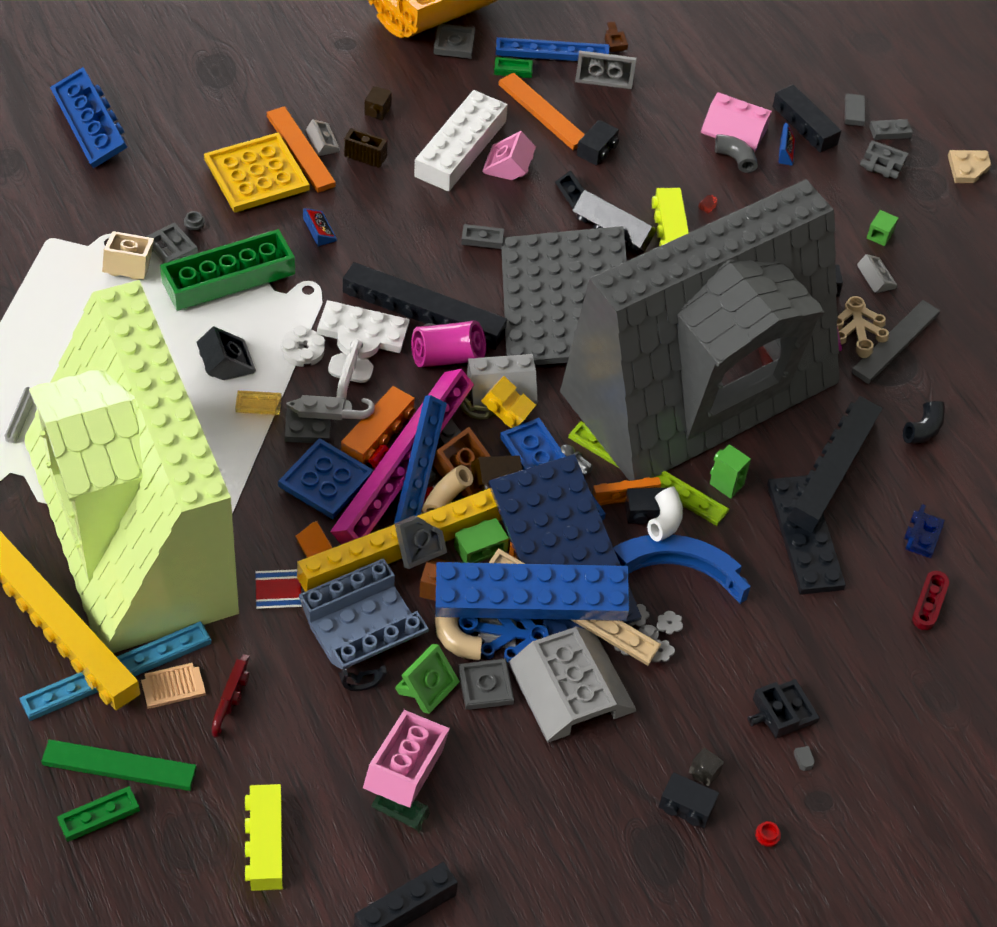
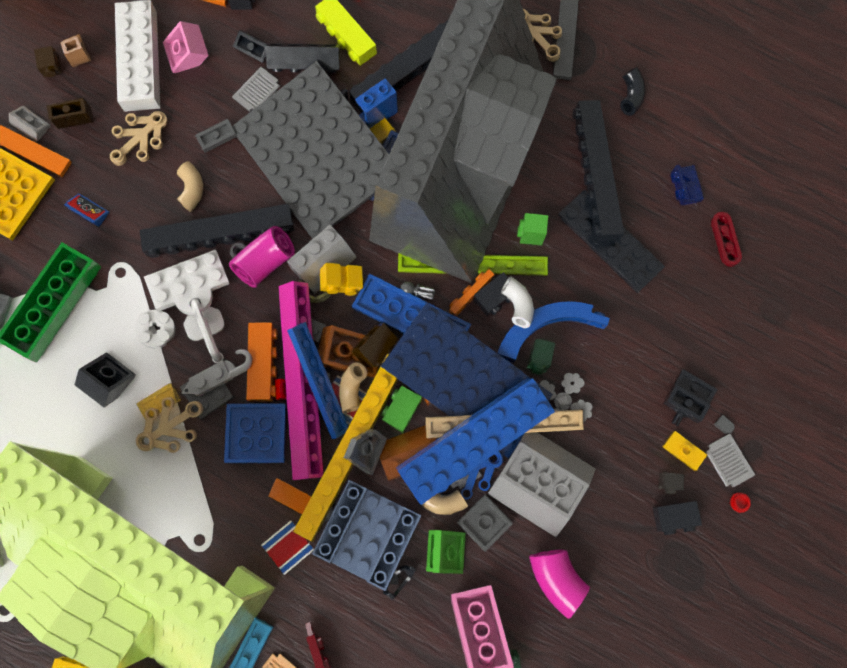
camera: 30 degrees left, 25 degrees up
none -> medium nougat brick [60,34,91,68]
none -> tan plant [110,111,167,166]
none -> tan plant [136,397,203,453]
none -> tan cylinder [177,161,203,212]
none -> light grey window [232,67,280,112]
none -> clear green brick [527,339,555,374]
none -> dark pink brick [529,549,590,619]
none -> yellow plate [662,431,707,471]
none -> light grey window [705,434,755,487]

